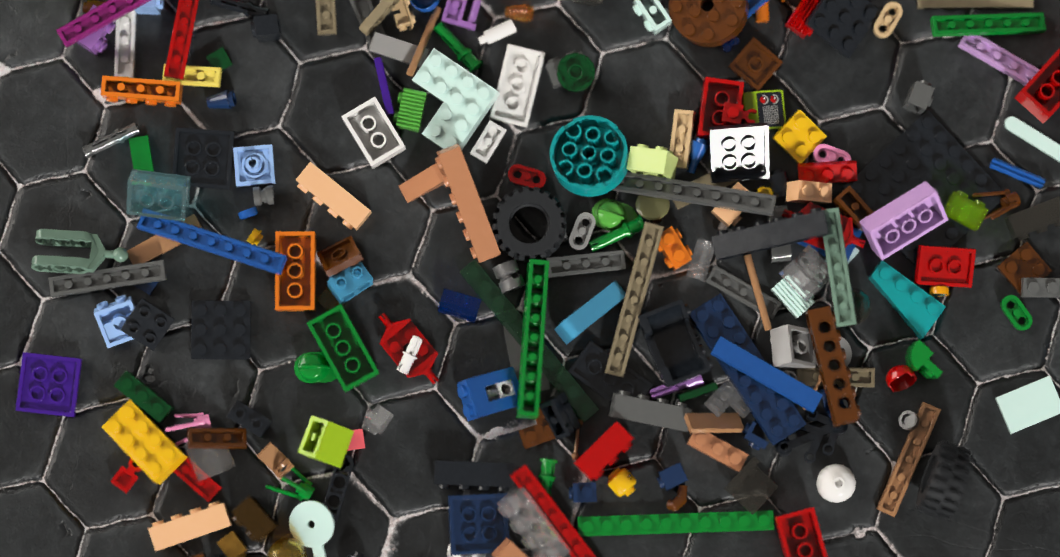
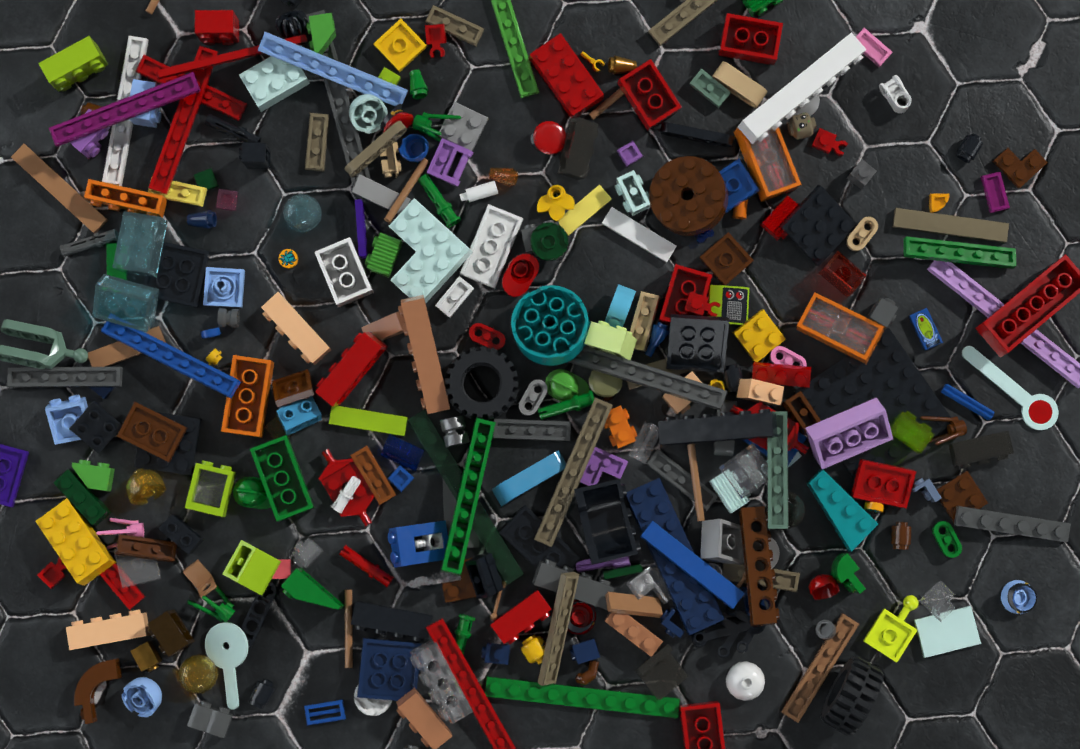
camera: 15 degrees right, 0 degrees up
none -> medium nougat tile [11,144,108,233]
none -> bright green slope [72,460,115,492]
none -> clear light blue brick [112,211,168,277]
none -> reddish brown plate [117,402,187,462]
none -> clear yellow cylinder [126,469,166,505]
none -> window [185,460,236,517]
none -> clear pink plate [216,189,239,211]
none -> tile [278,249,298,269]
none -> green slope [281,568,345,610]
none -> clear light blue cylinder [283,194,322,233]
none -> red brick [315,332,388,407]
none -> lime tile [329,406,408,436]
none -> red pin [339,545,394,587]
none -> medium nougat bar [344,590,353,668]
none -> dark orange plate [350,446,396,505]
none -> blue tile [388,465,414,492]
none -> red piece [502,254,539,297]
none -> yellow plate [537,185,575,222]
none -> dark tan tile [538,572,579,686]
none -> light yellow tile [557,185,612,236]
none -> red piece [568,600,596,635]
none -> medium lavender plate [580,447,628,486]
none -> white tile [602,207,677,263]
none -> medium azure brick [604,284,636,328]
none -> clear brick [797,292,884,364]
none -> clear red slope [819,251,867,298]
none -> neon yellow plate [863,595,919,663]
none -> reddish brown brick [891,522,911,550]
none -> tile [908,308,943,351]
none -> sand blue bracket [911,478,942,503]
none -> clear brick [920,581,955,622]

